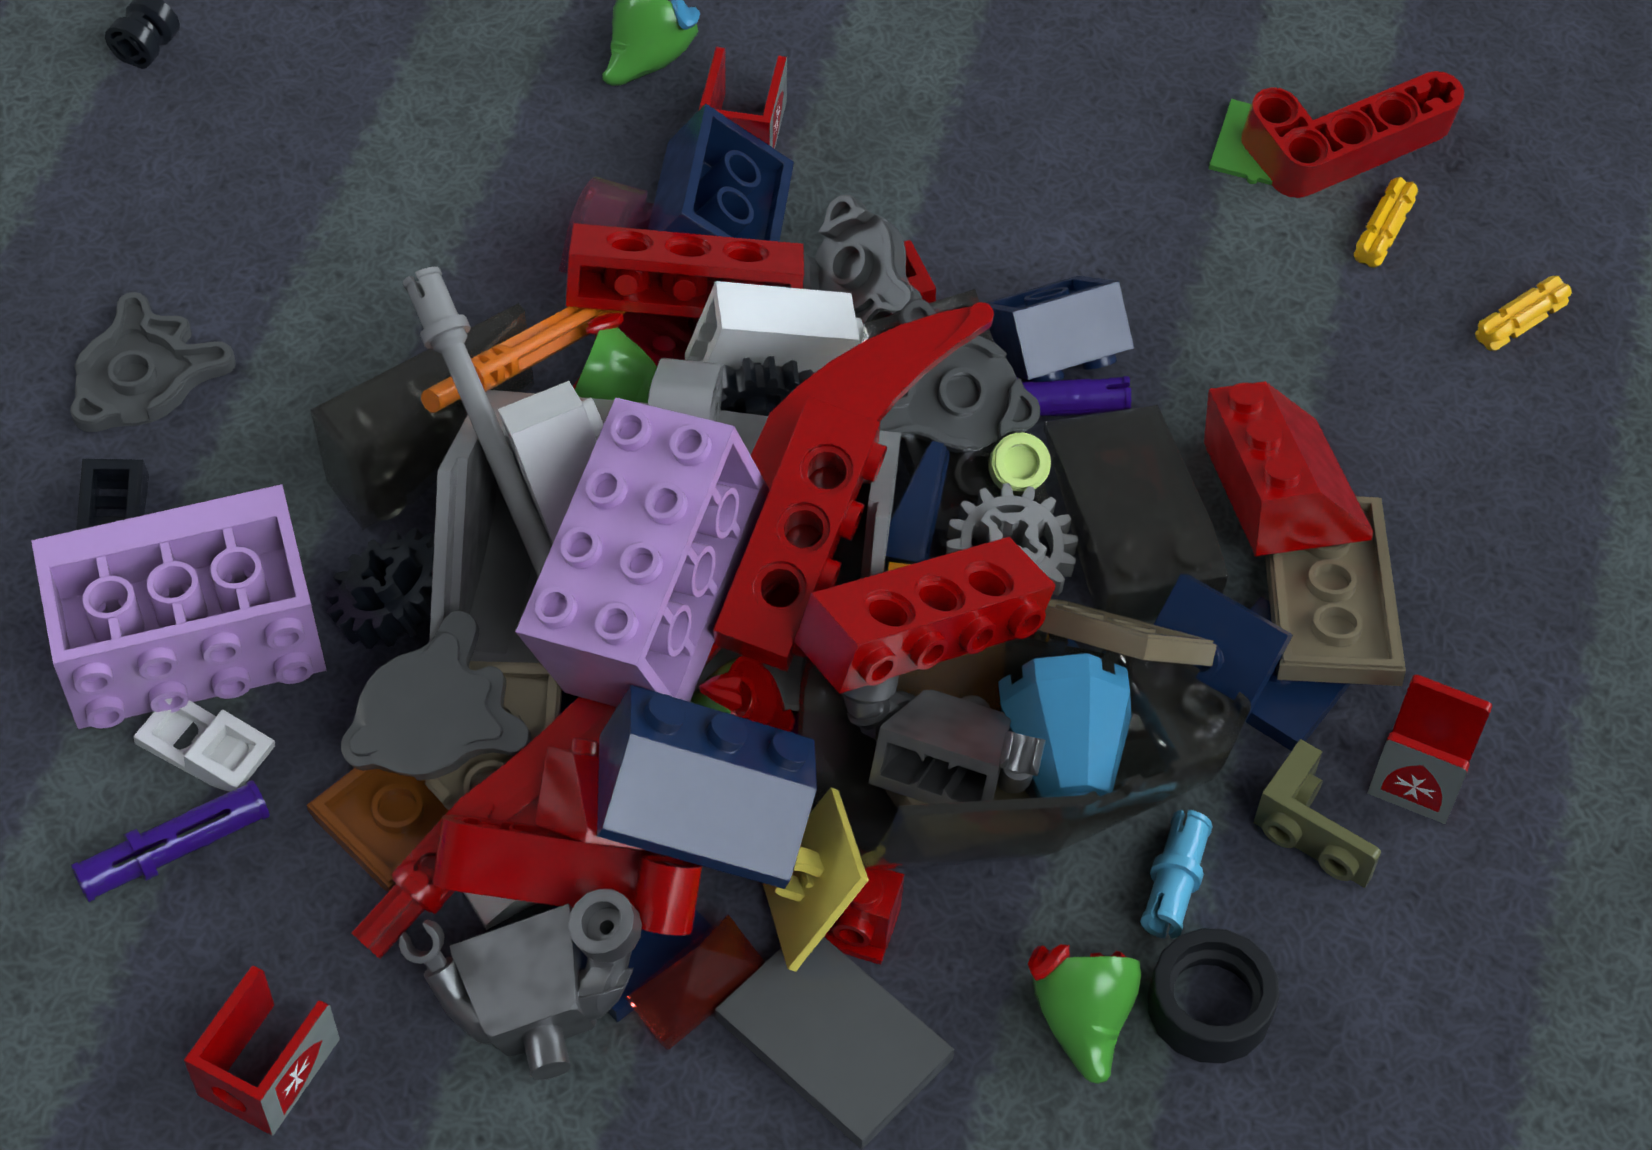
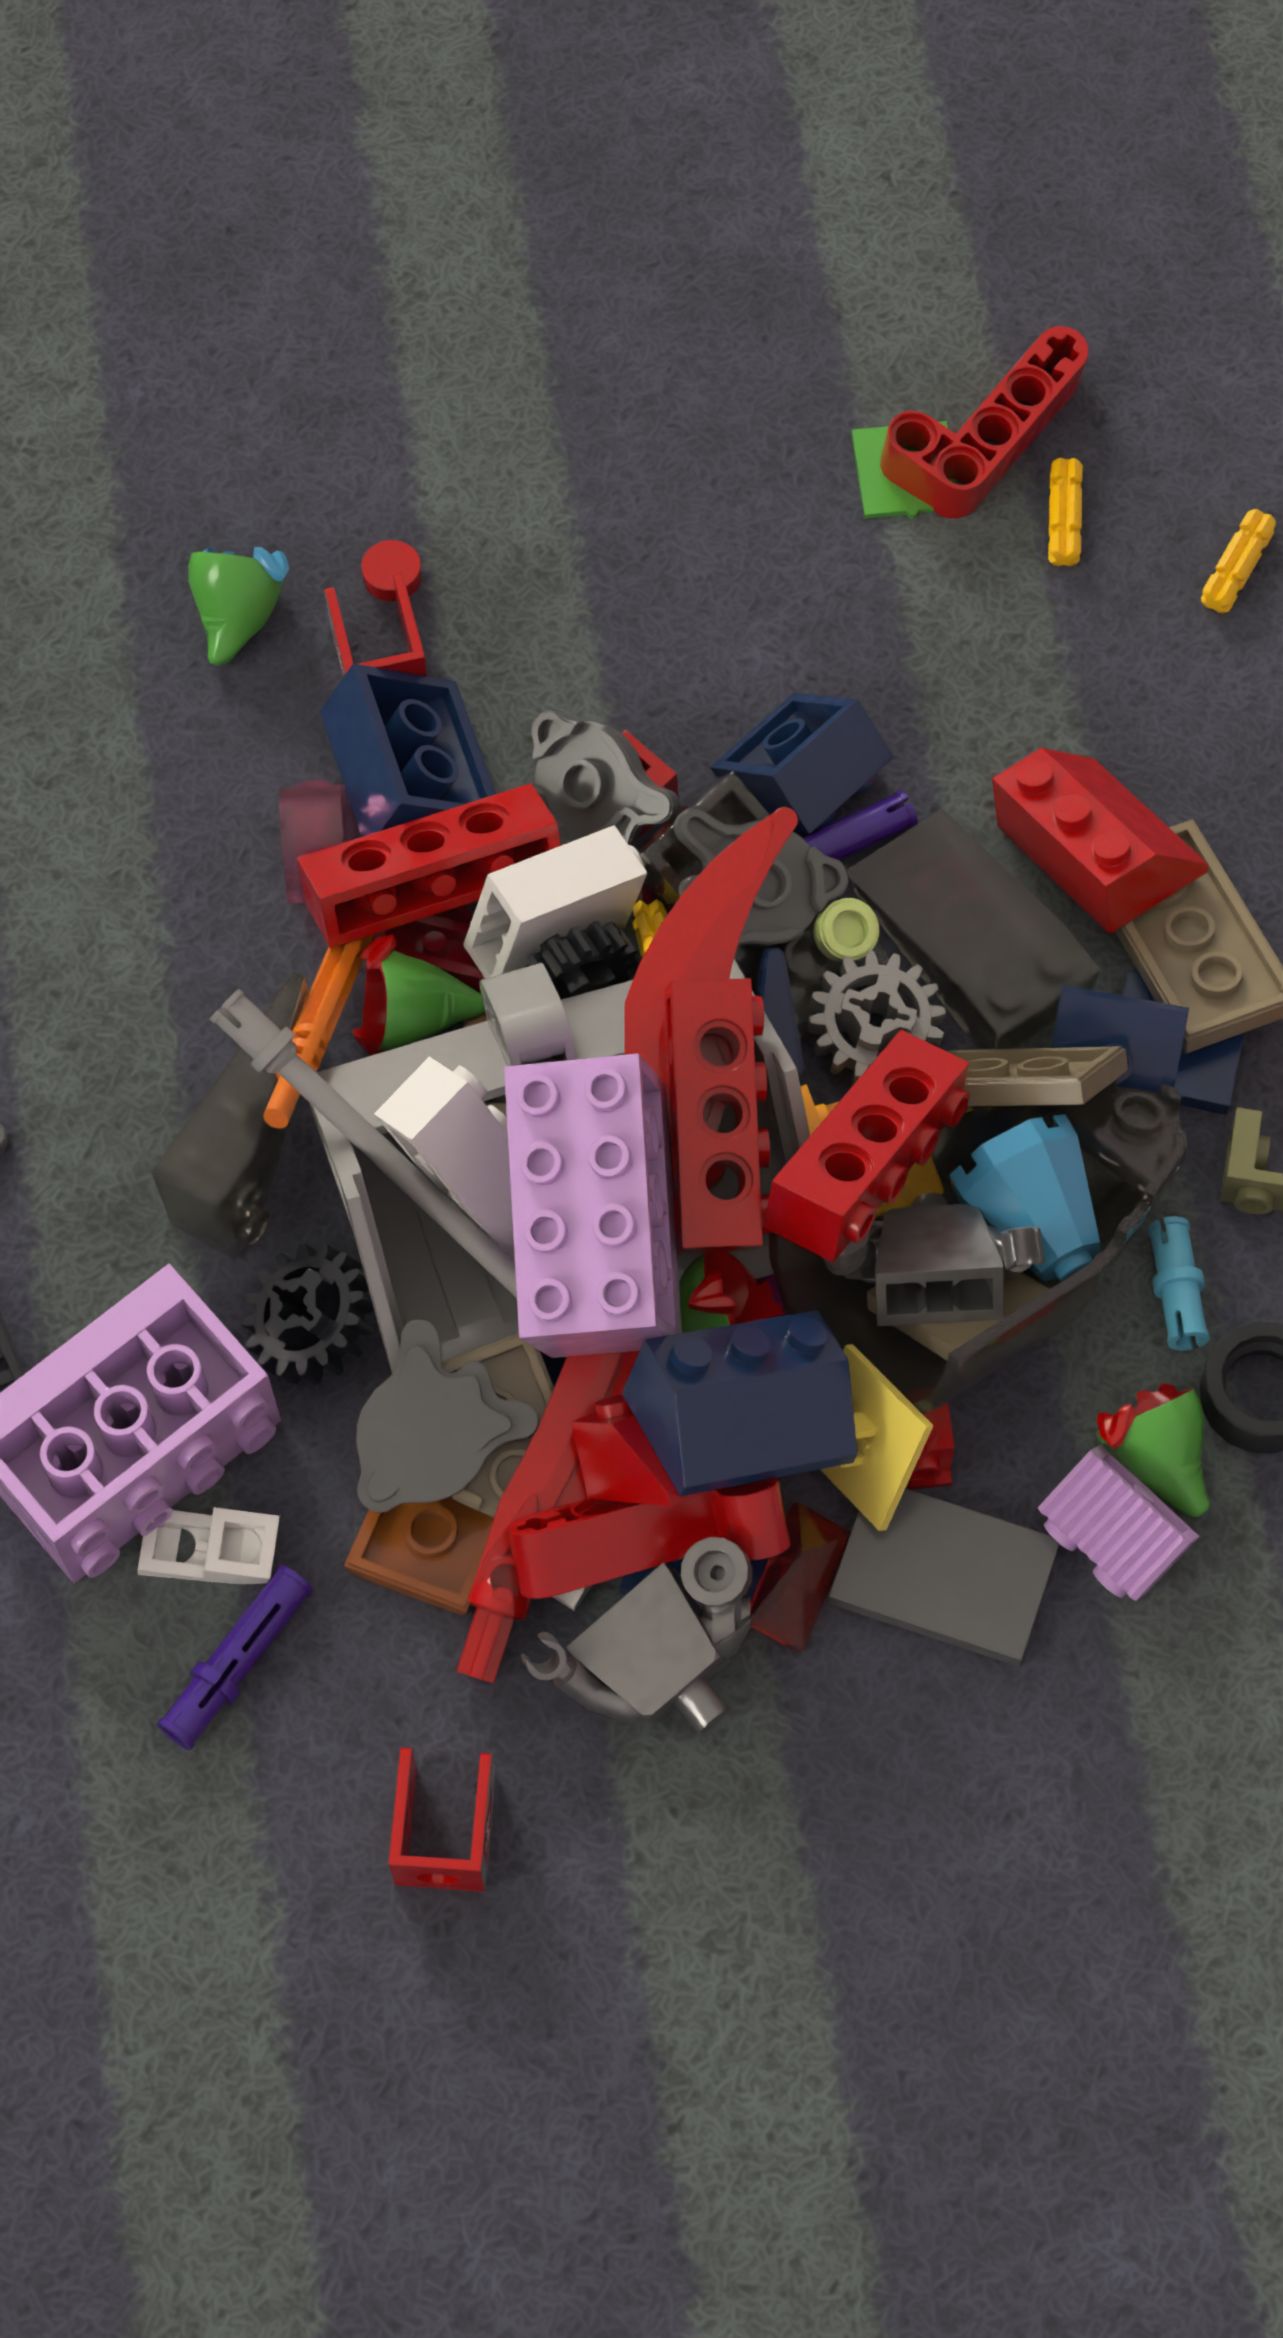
camera: 20 degrees left, 10 degrees up
none -> red tile [361,540,422,601]
none -> lavender brick [1038,1444,1200,1601]

